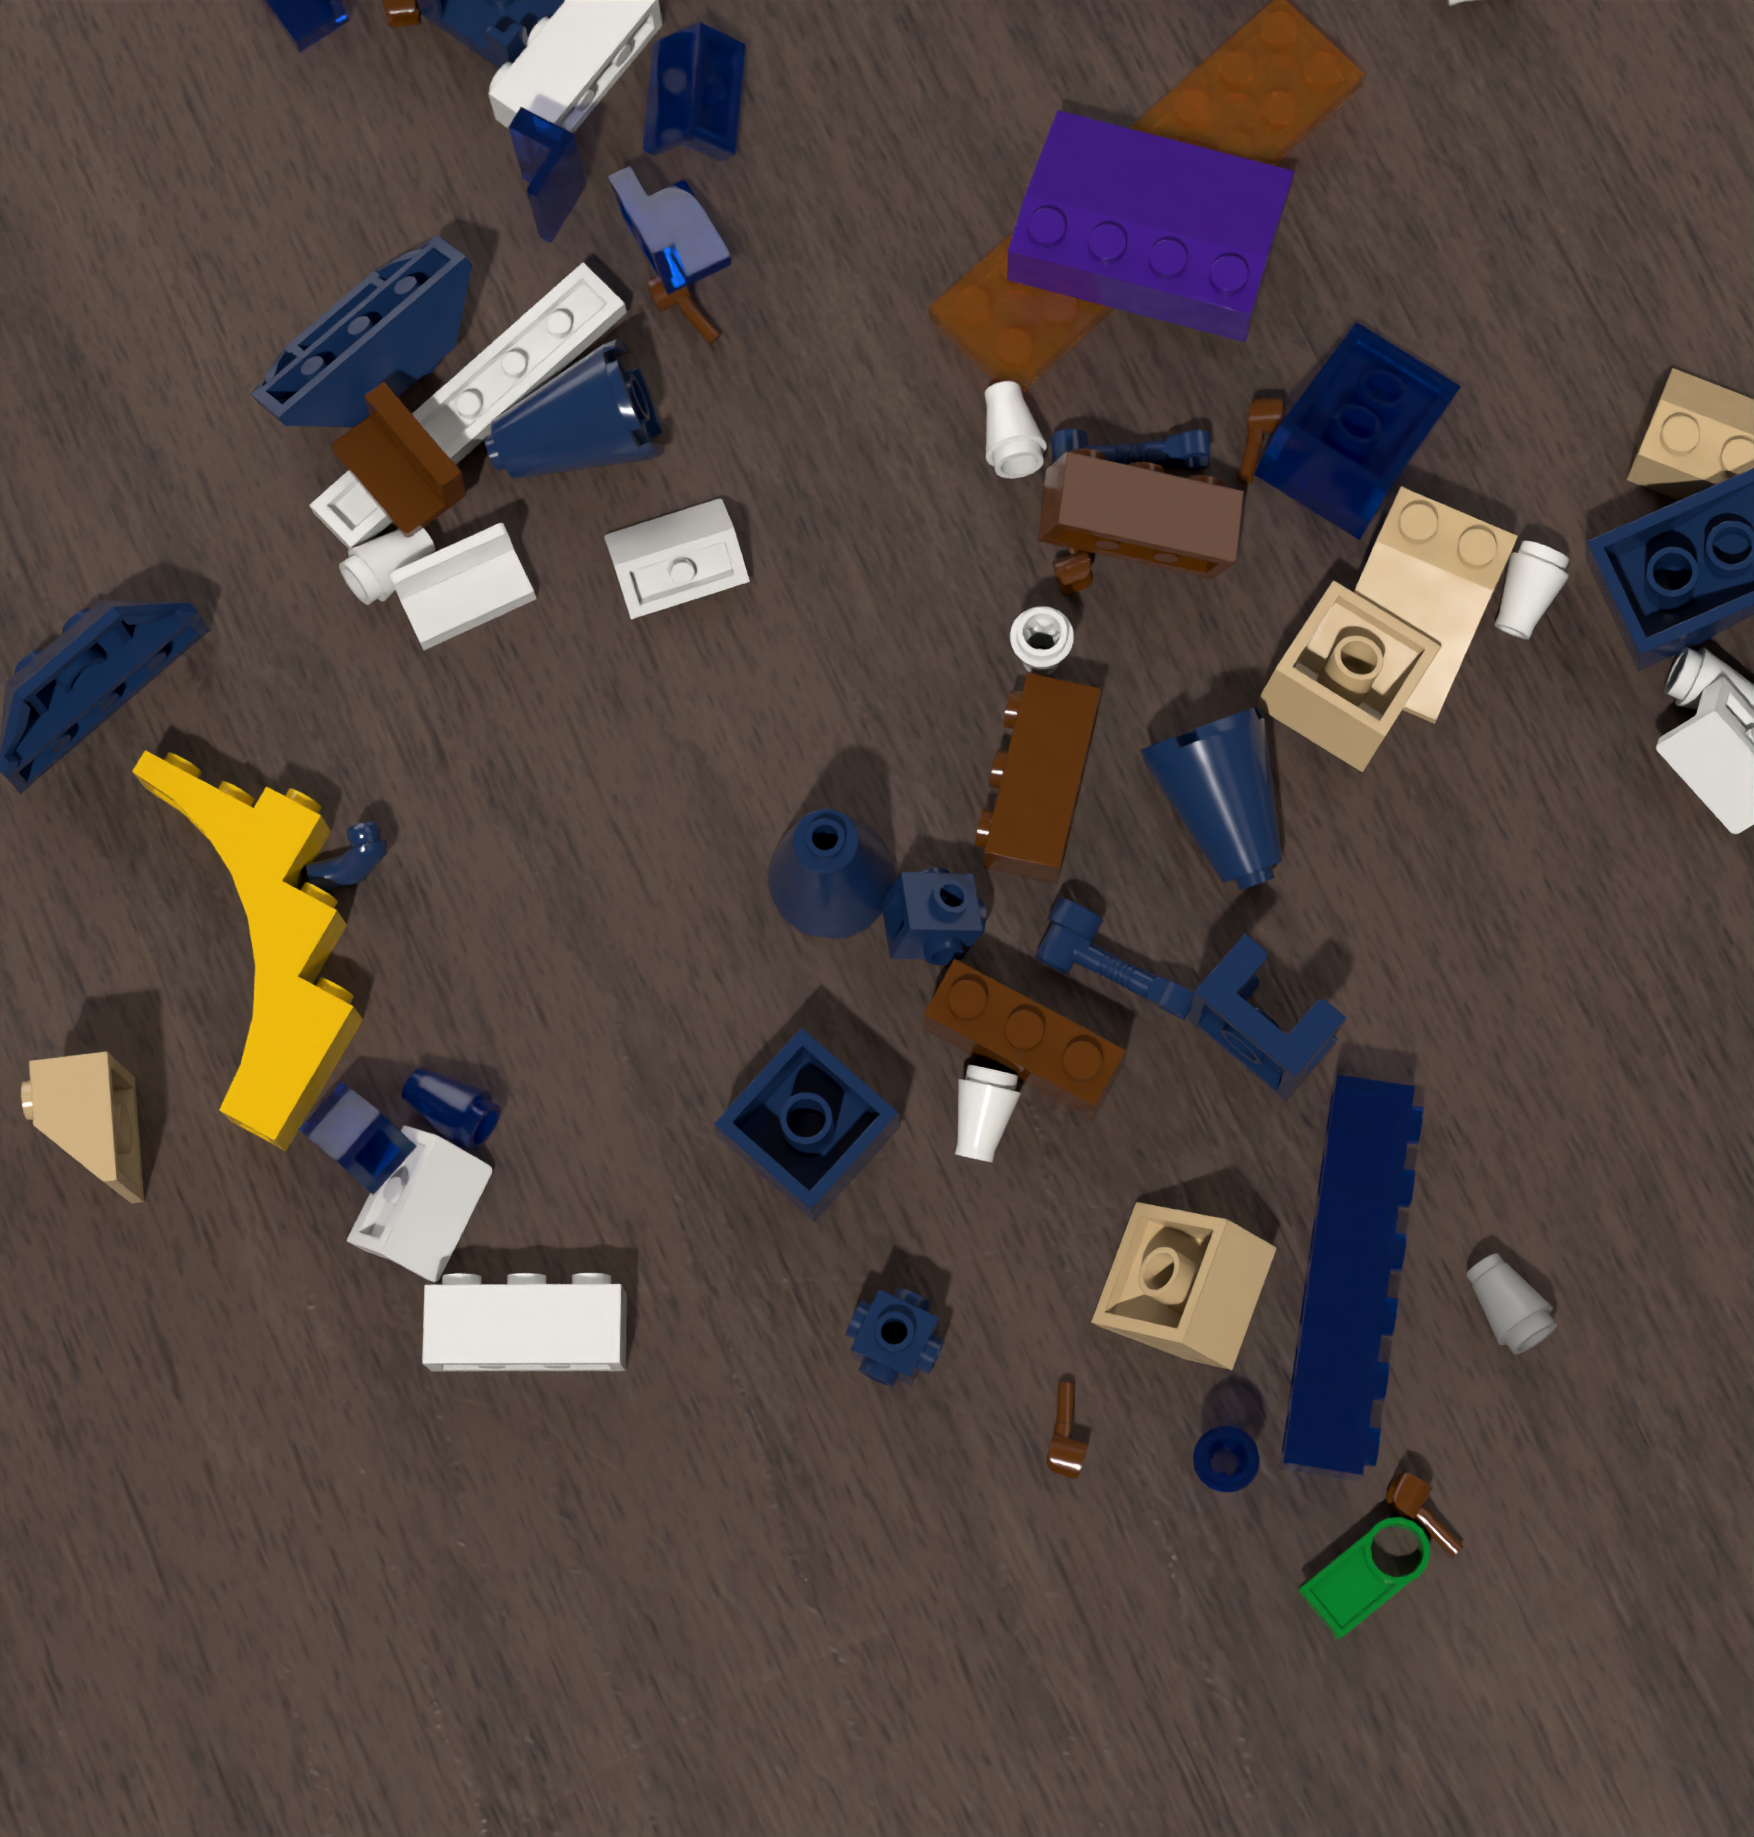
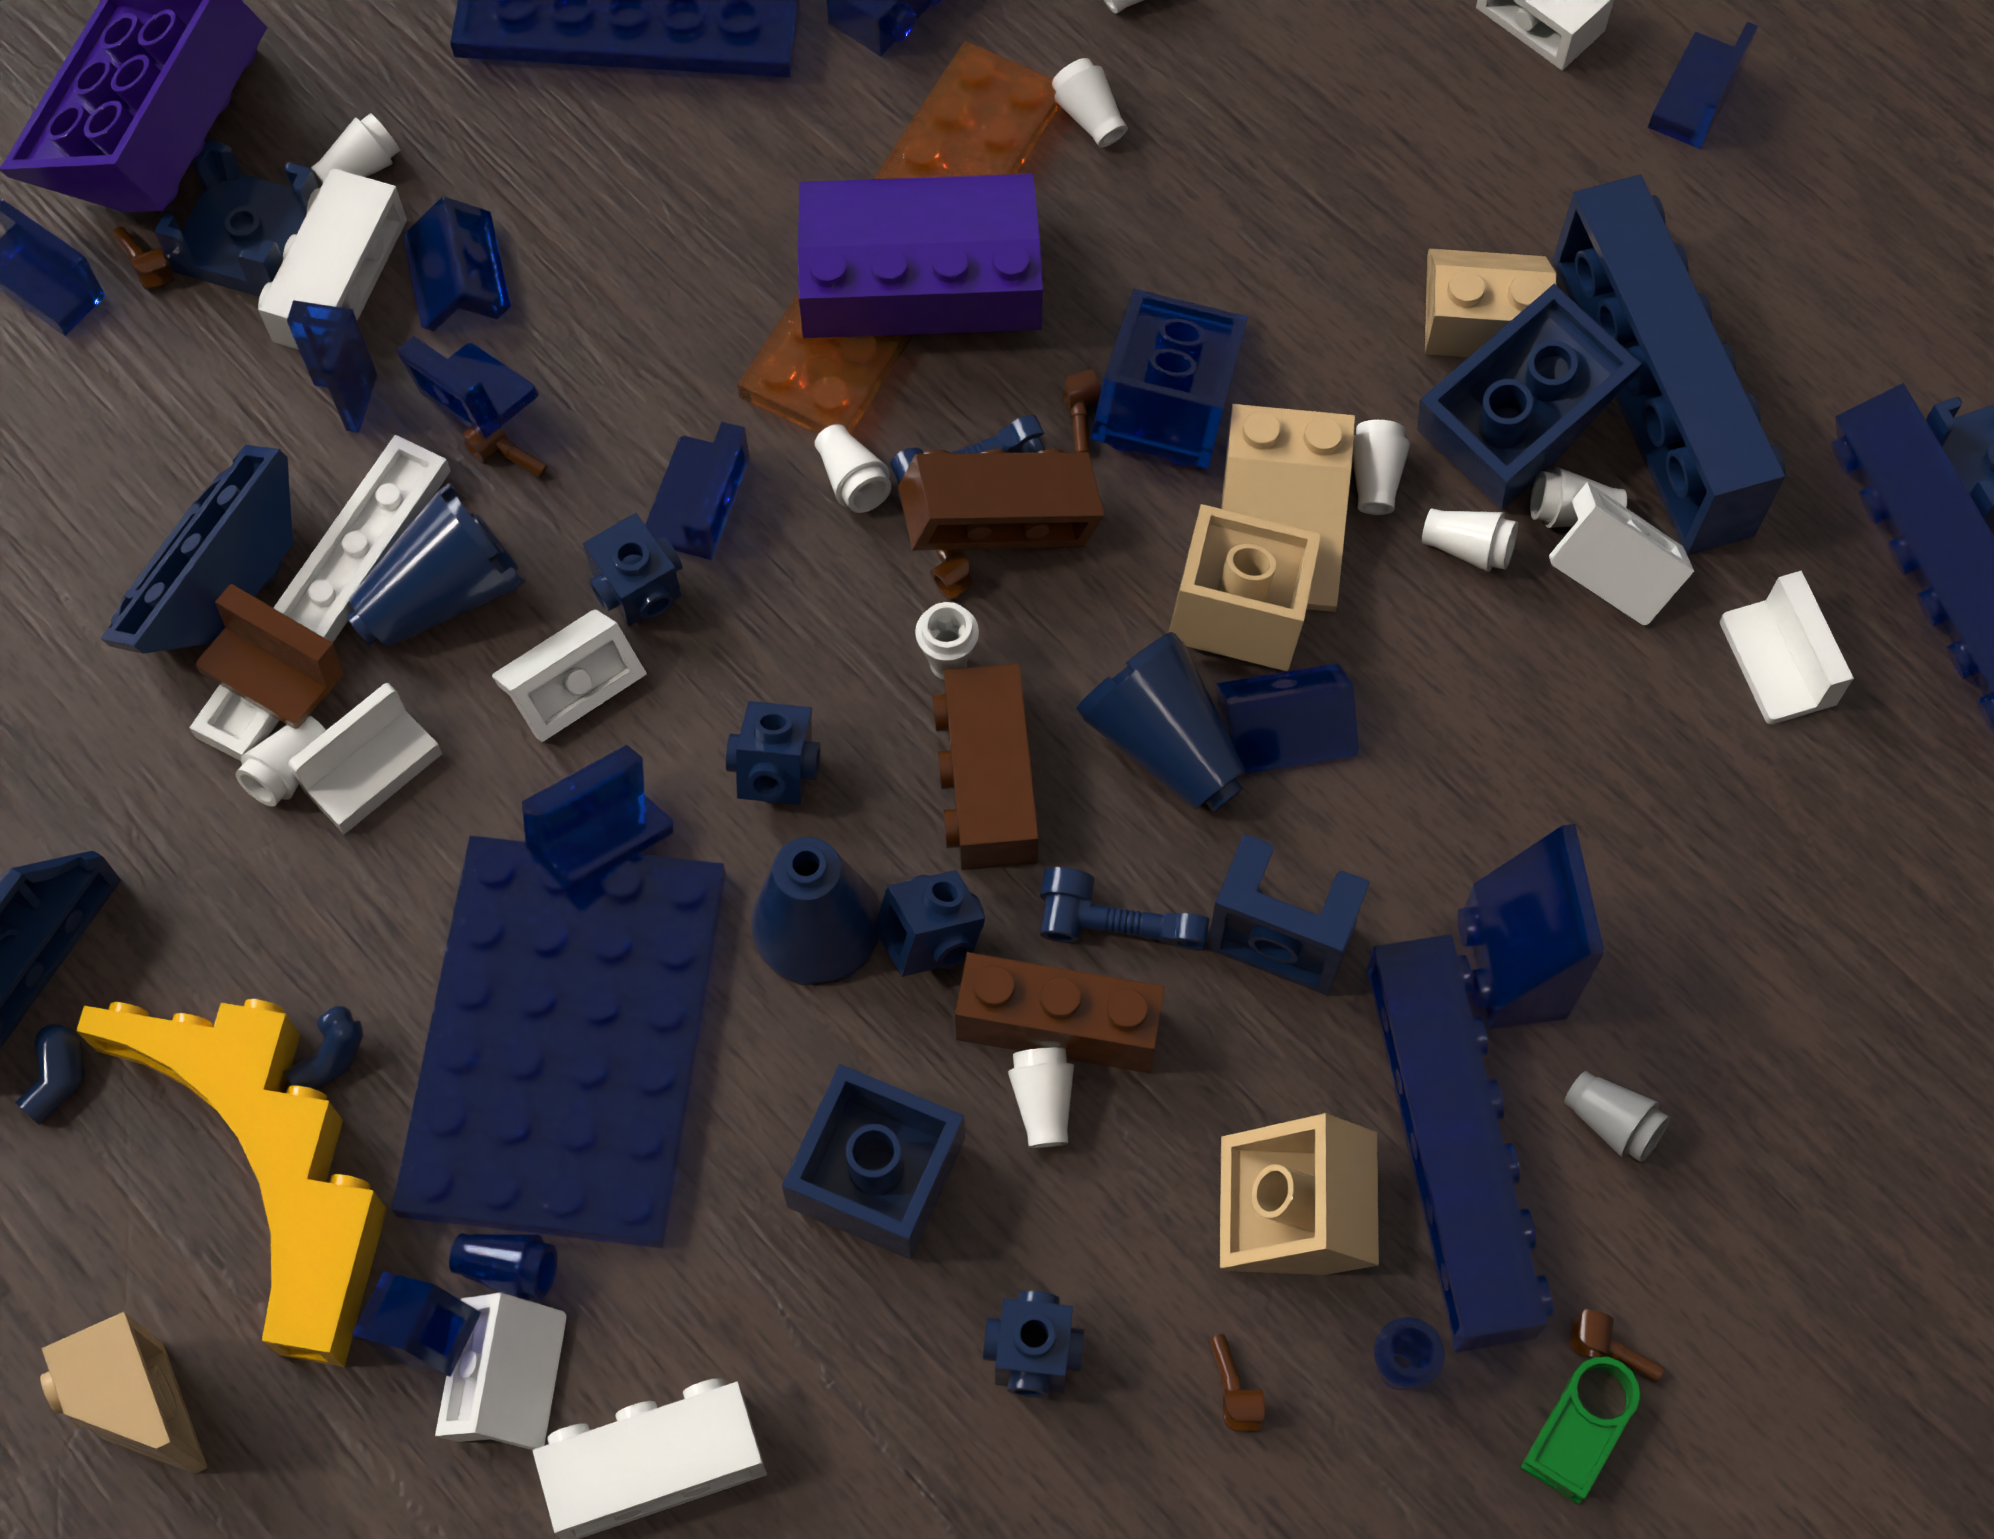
camera: 25 degrees left, 10 degrees down
none -> dark blue arm [15,1024,84,1125]
none -> clear blue plate [391,836,726,1248]
none -> clear blue panel [522,745,674,889]
none -> dark blue brick [583,513,683,627]
none -> clear blue panel [646,422,750,560]
none -> dark blue brick [726,701,821,805]
none -> white cone [1052,58,1128,148]
none -> clear blue panel [1216,664,1359,774]
none -> white cone [1422,508,1518,572]
none -> clear blue slope [1458,824,1605,1029]

